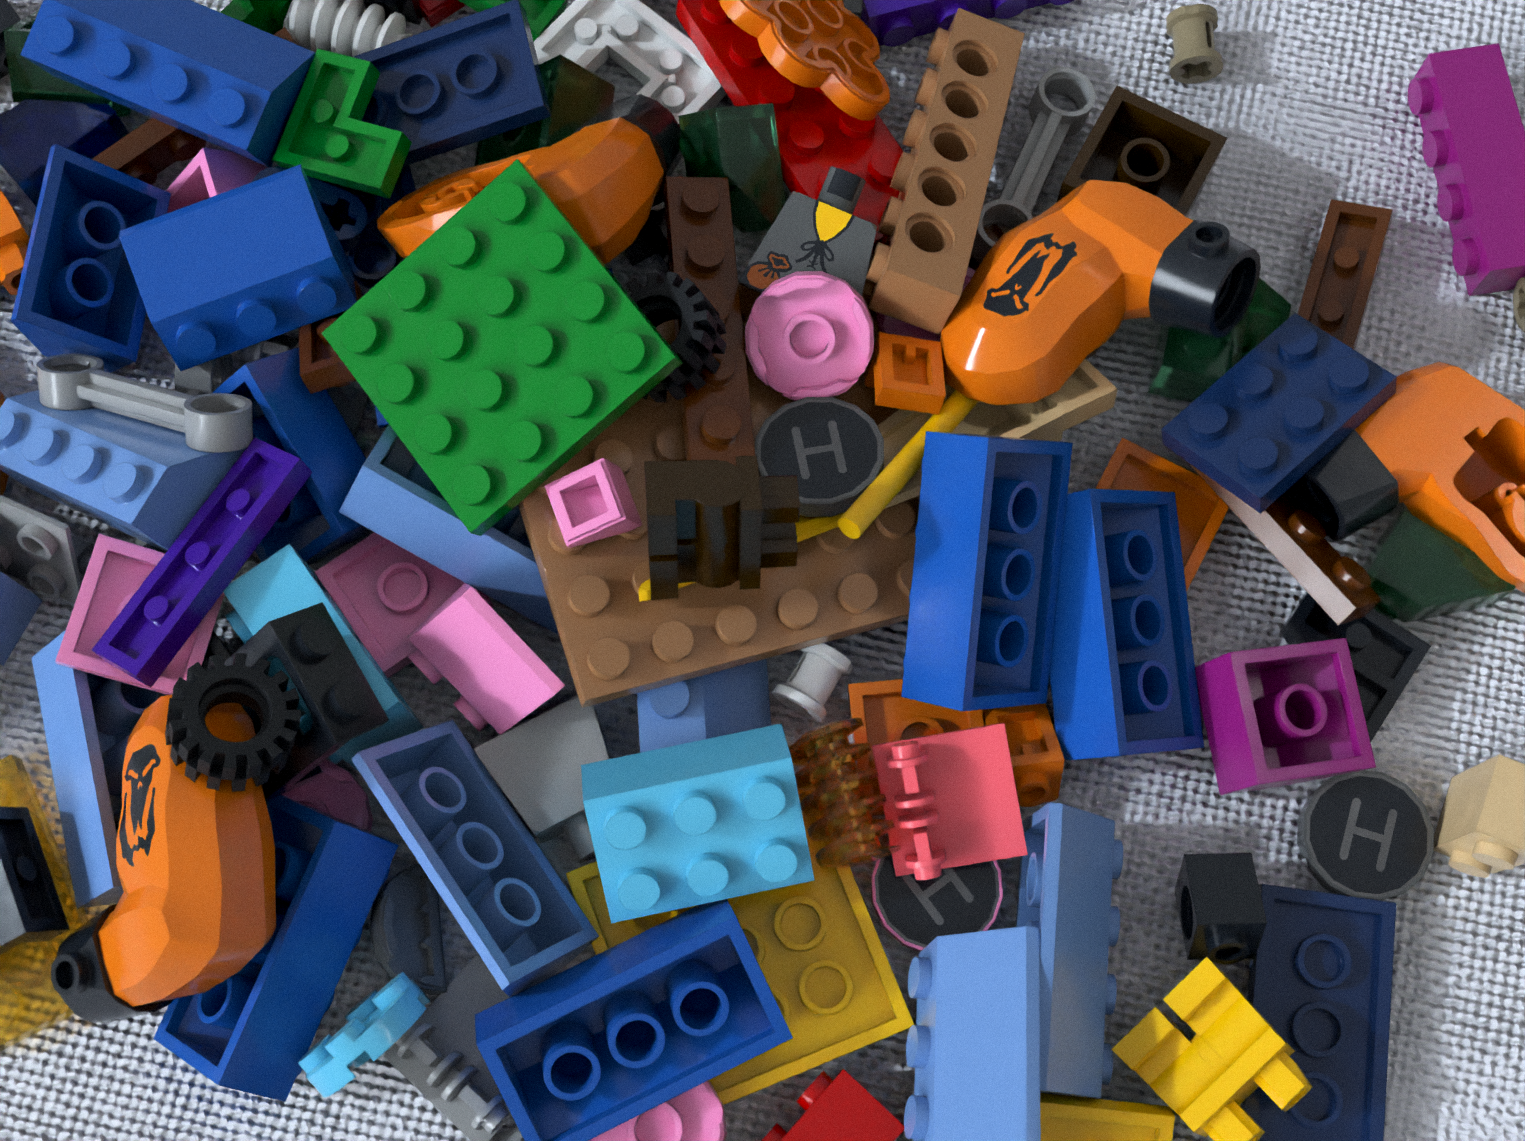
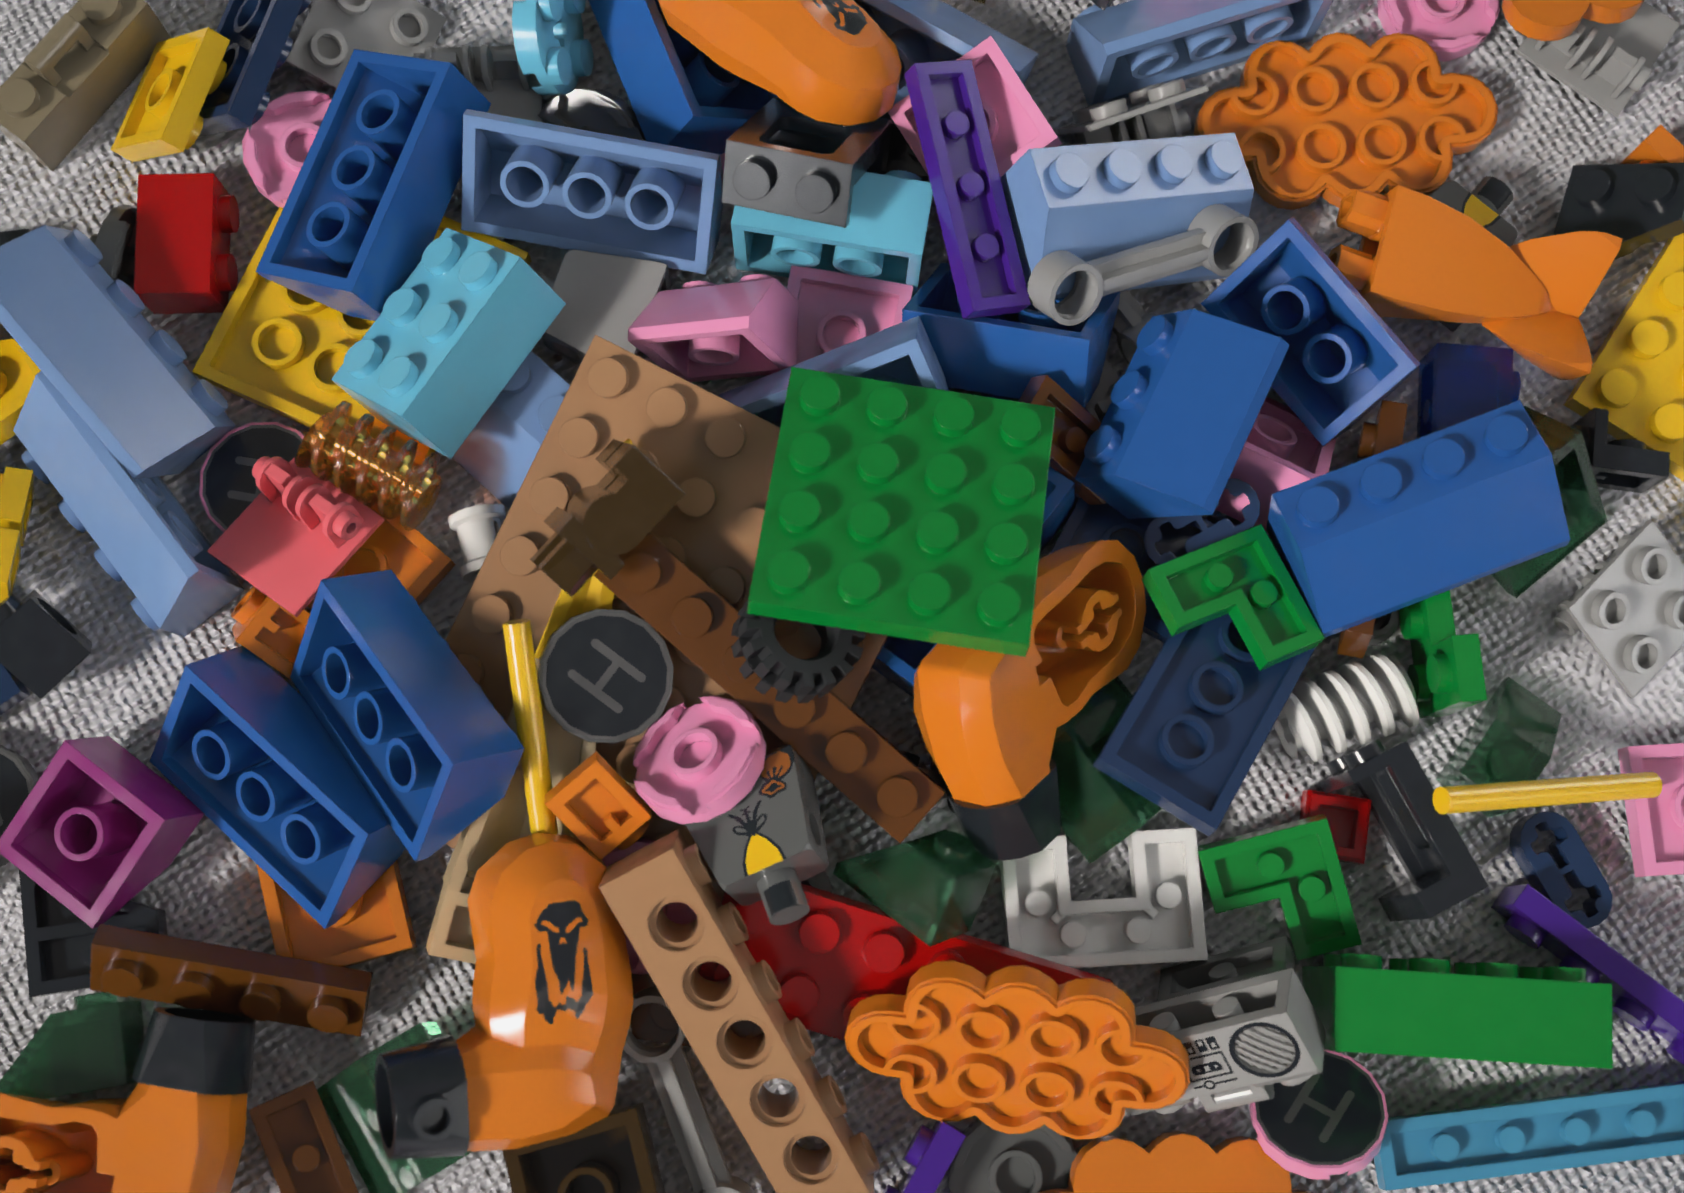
camera: 130 degrees right, 5 degrees up
black tyre [165,653,301,792] -> none
bright pink slope [545,458,642,548] -> none
dark blue plate [1161,313,1397,514] -> none

